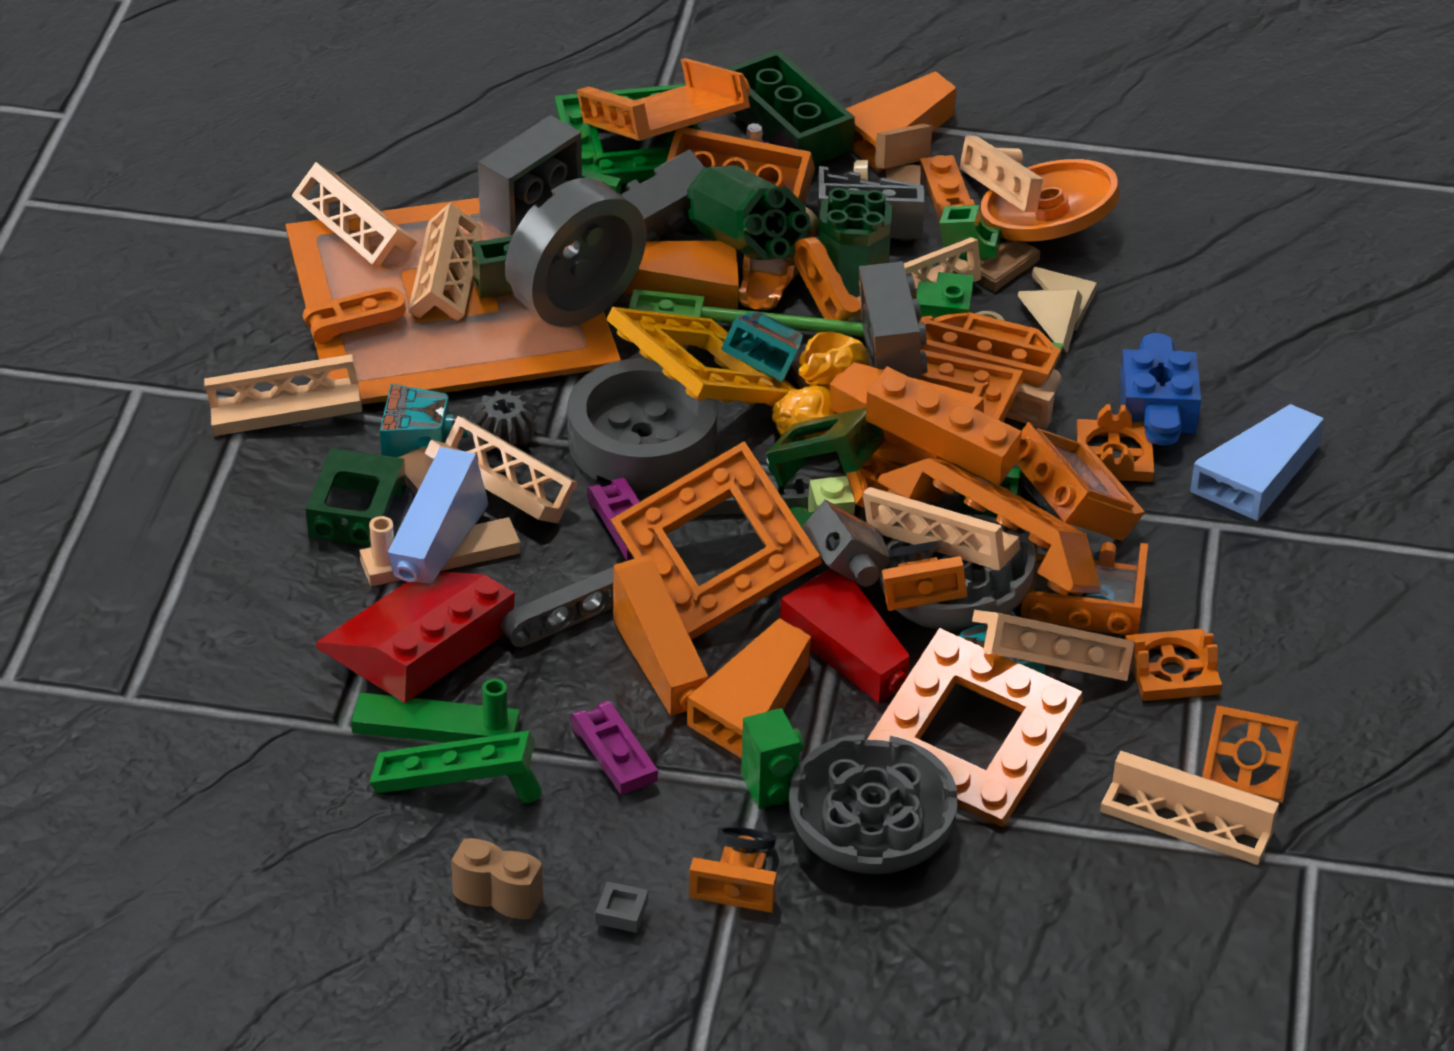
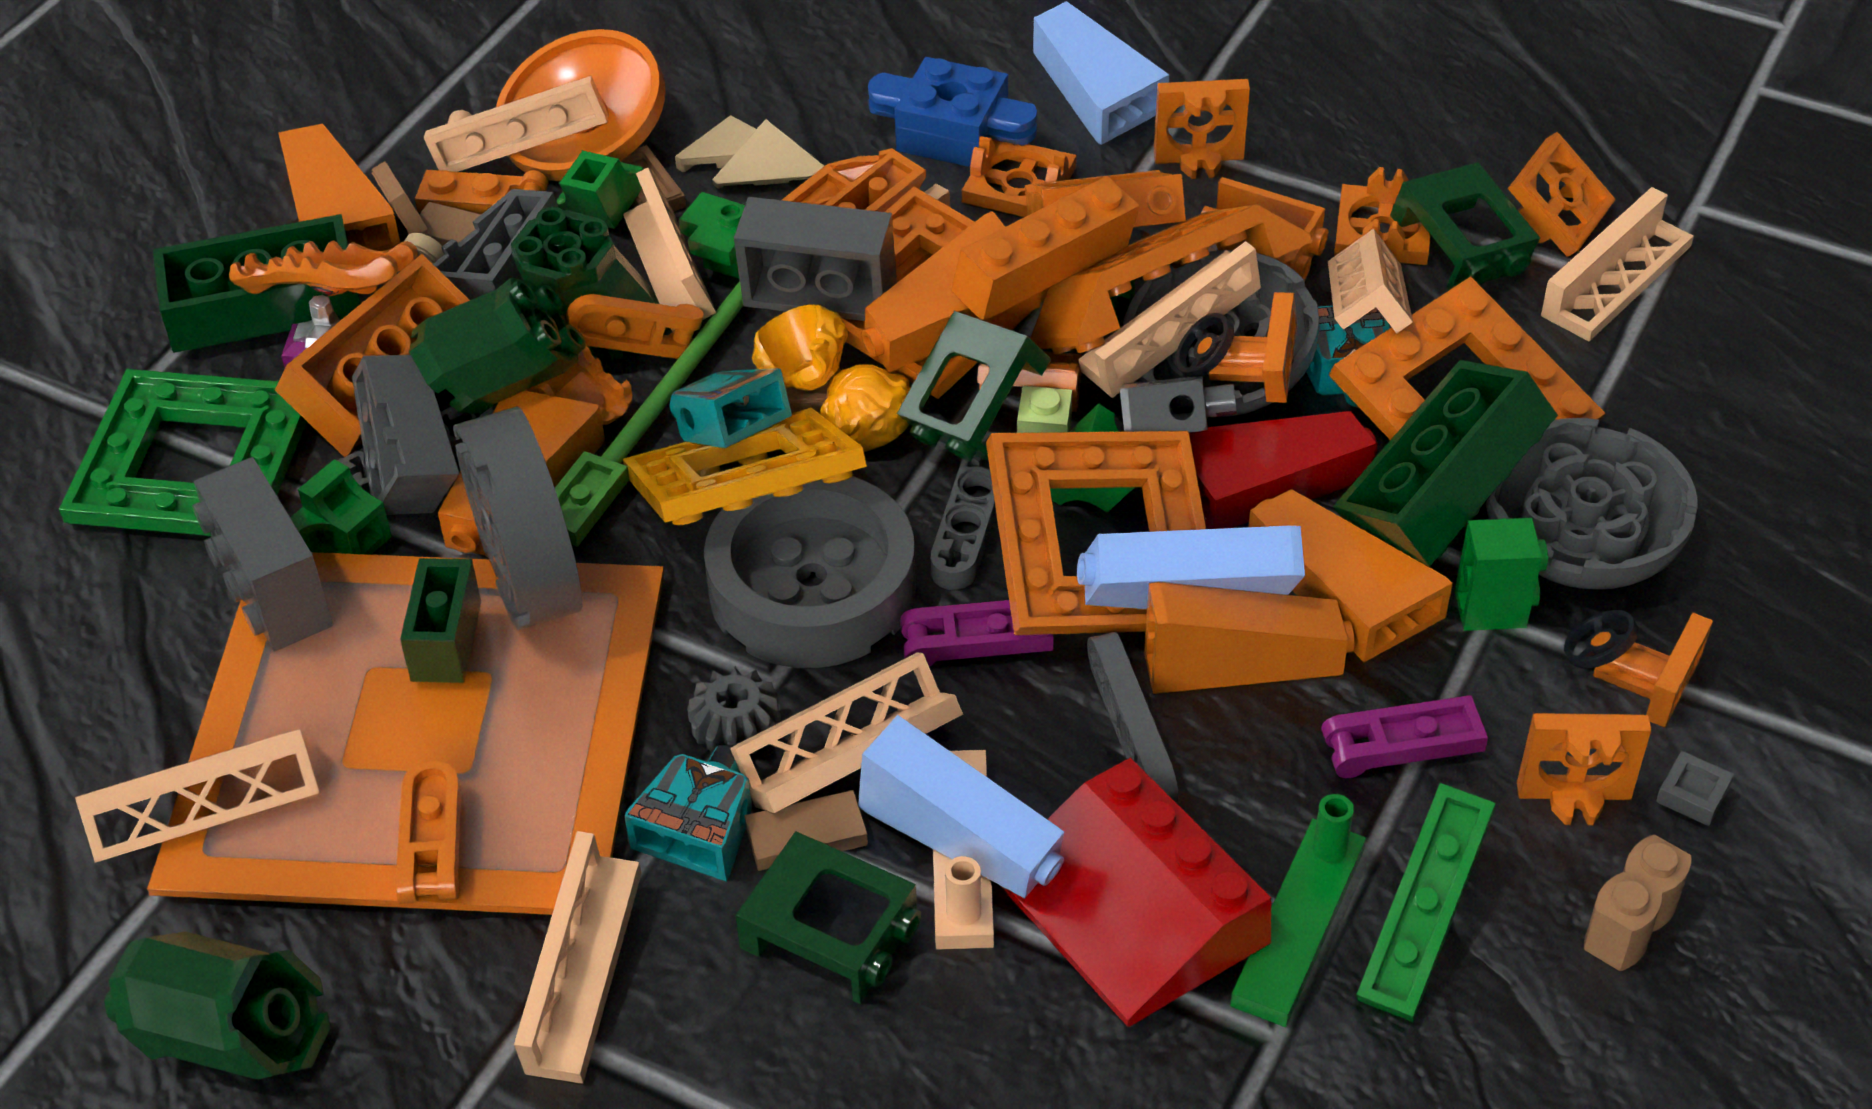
camera: 70 degrees left, 5 degrees up
light nougat fence [408,202,483,321] -> none
orange panel [577,58,750,141] -> none
none -> dark green brick [104,931,330,1079]
none -> orange animal [229,241,418,296]
none -> light blue slope [1077,526,1305,609]
none -> orange piece [1154,79,1250,179]
none -> dark green brick [1333,360,1558,567]
none -> dark green window [1390,162,1540,290]
none -> orange piece [1517,713,1651,825]

